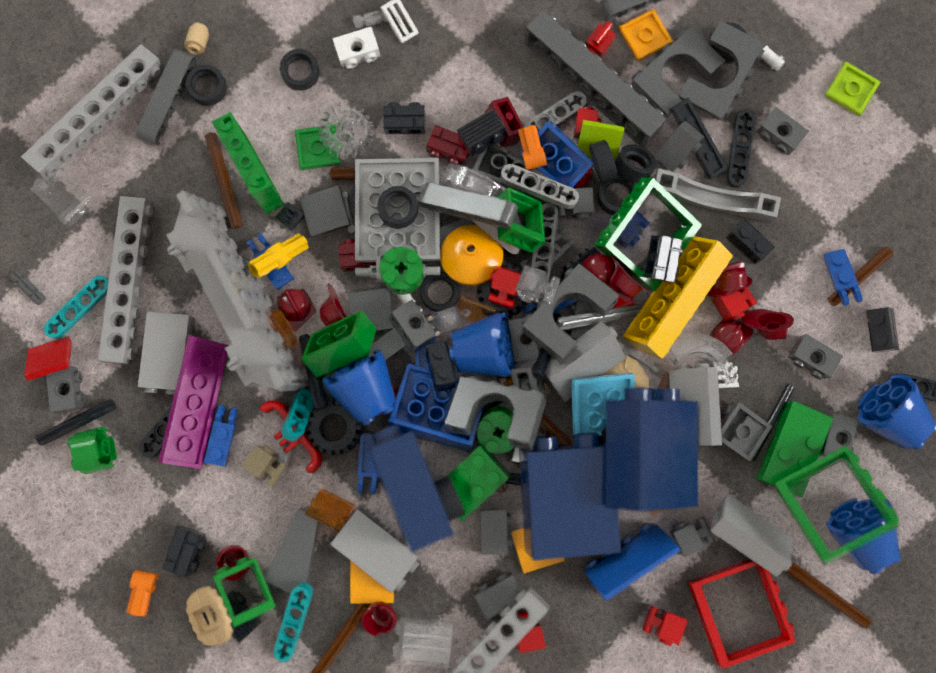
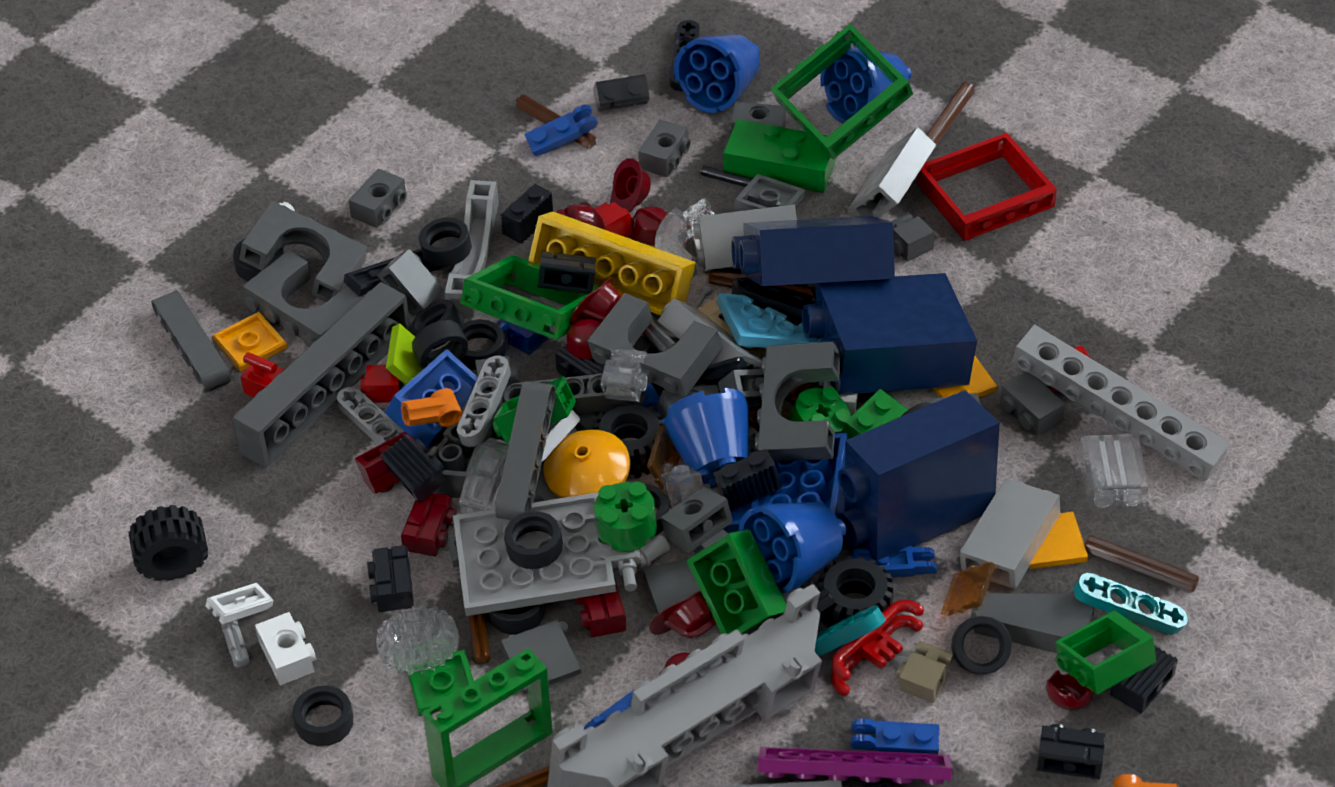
camera: 95 degrees left, 35 degrees down
tan piece [186,586,233,647] -> none
yellow piece [247,233,309,279] -> none
black tile [275,202,305,231] -> none
dark red hair [361,601,397,637] -> none
red brick [488,266,525,309] -> none
blue slope [583,523,681,601] -> none
red brick [642,605,688,646] -> none
black beam [727,110,755,188] -> none
lime tile [824,62,880,116] -> none
none -> black tyre [418,217,472,267]
none -> black tyre [951,616,1012,675]

